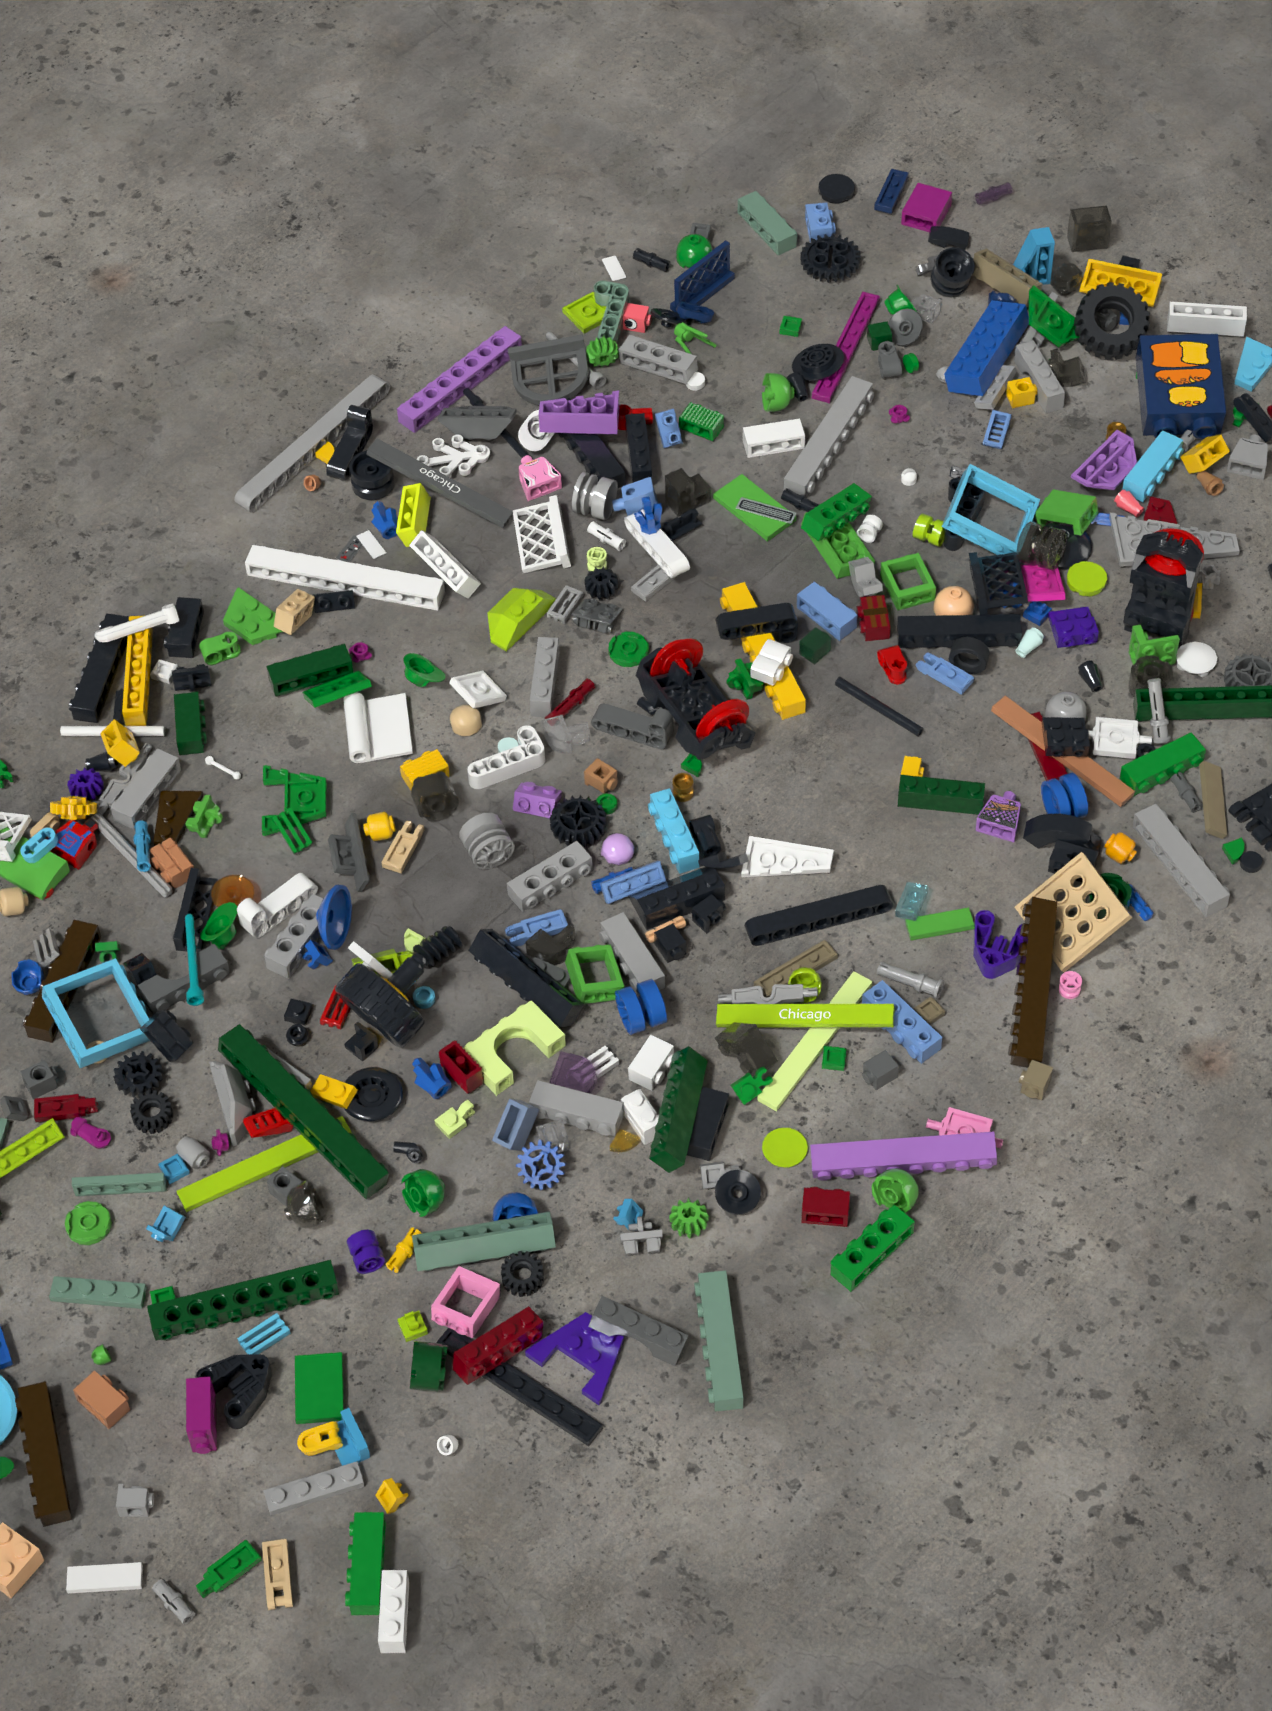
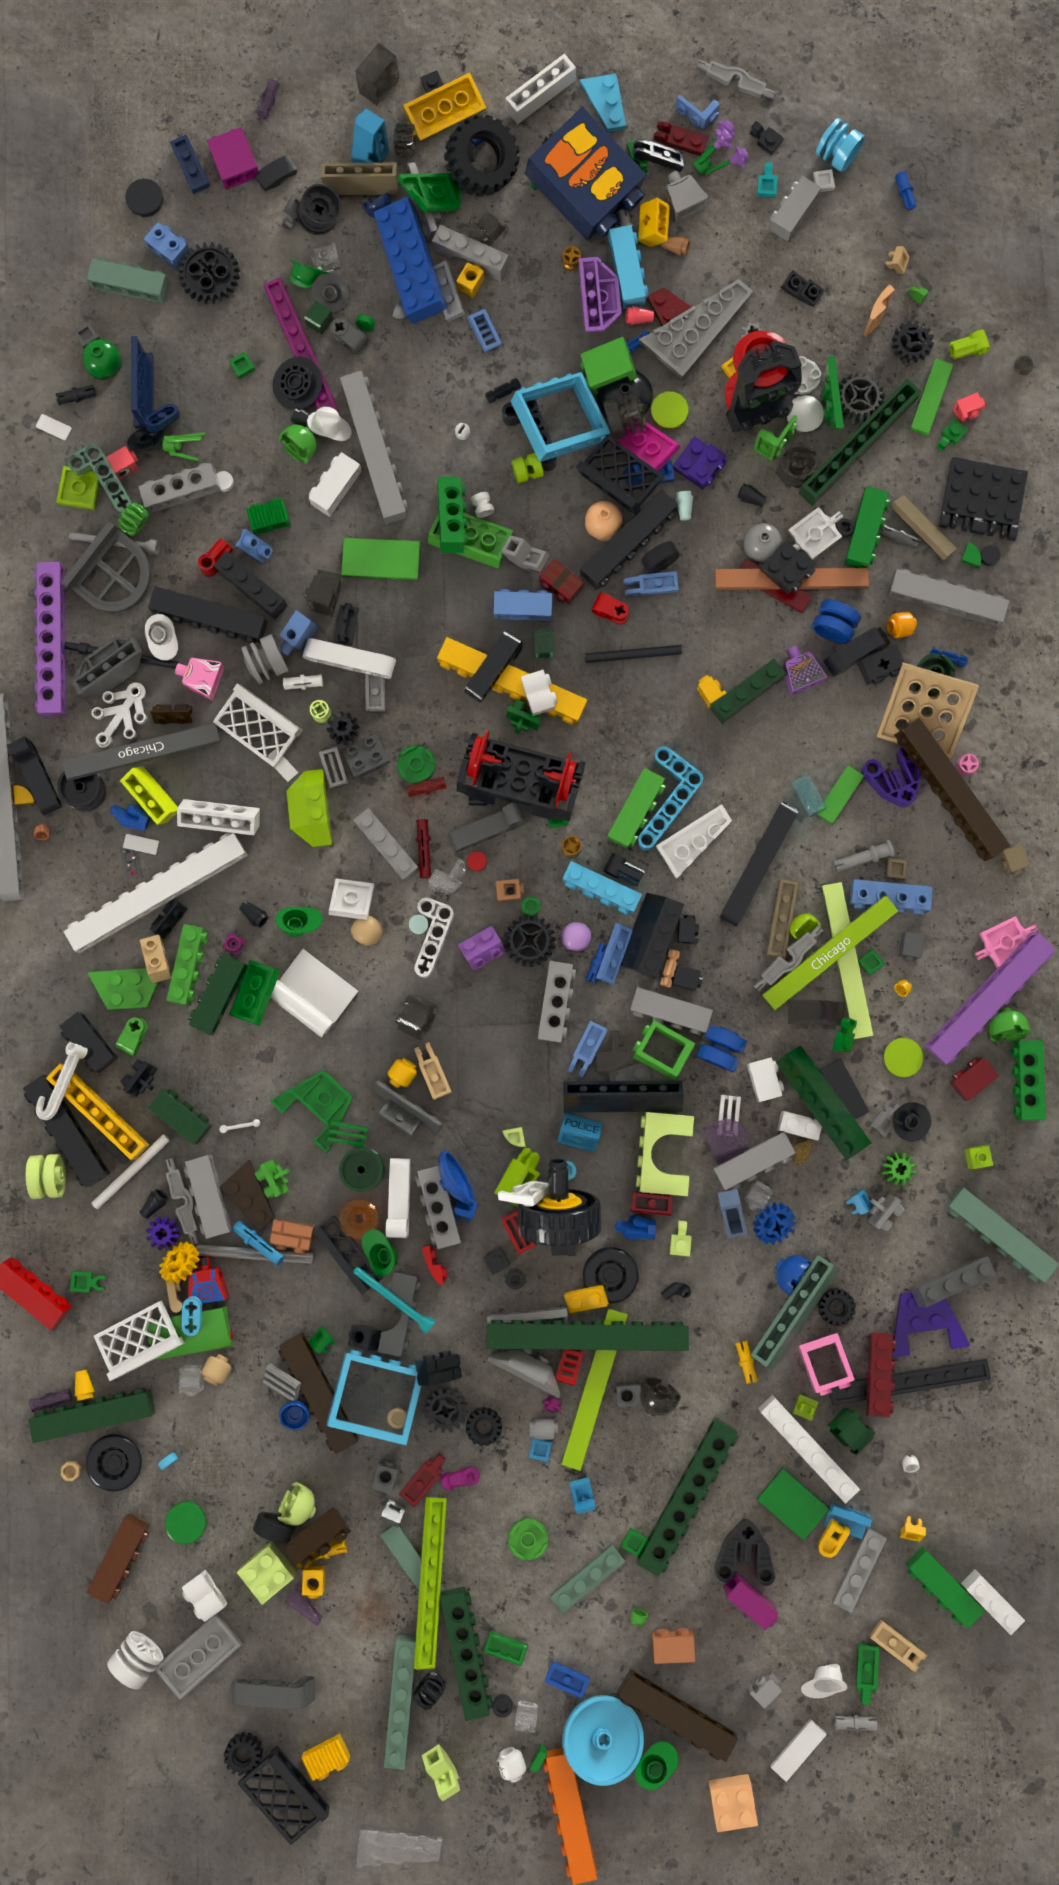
camera: 40 degrees left, 30 degrees up
sand green tile [72,1173,167,1196] -> none
yellow brick [100,719,140,767] -> none
white tile [150,659,178,684] -> none
medium azure tile [237,1313,291,1354] -> none
dark purple wheel [346,1229,385,1274] -> none
yellow brick [400,749,450,794] -> none
green cylinder [401,1169,445,1217] -> none
black piece [413,926,463,968] -> none
light grey wheel [459,813,515,870] -> none
medium lavender wedge [539,391,619,434] -> none
blue rock [634,496,662,535] -> none
black slope [698,851,749,868] -> none
sticker [736,497,796,524] -> none
black pin [781,488,820,512] -> none
bright green window [880,553,936,611] -> none
magenta plate [889,405,910,423] -> none
light grey pin [1147,678,1171,743] -> none
none -> yellowish green wheel [26,1154,66,1199]
none -> dark brown hinge [150,704,193,724]
none -> bright green brick [166,924,208,1006]
none -> black cone [239,901,269,928]
none -> white sticker [268,749,298,782]
none -> white piece [307,407,352,441]
none -> dark green wheel [339,1147,385,1192]
none -> clear red pin [406,776,447,798]
none -> red slope [422,1244,448,1285]
none -> red tile [467,851,487,871]
none -> dark azure panel [557,1113,603,1153]
none -> bright green brick [607,768,666,849]
none -> medium azure beam [637,746,703,851]
none -> white brick [758,1395,860,1504]
none -> white dish [794,356,821,395]
none -> white piece [801,1664,848,1698]
none -> green wing [821,356,844,429]
none -> yellow hinge [894,979,912,997]
none -> lime brick [964,1145,993,1169]

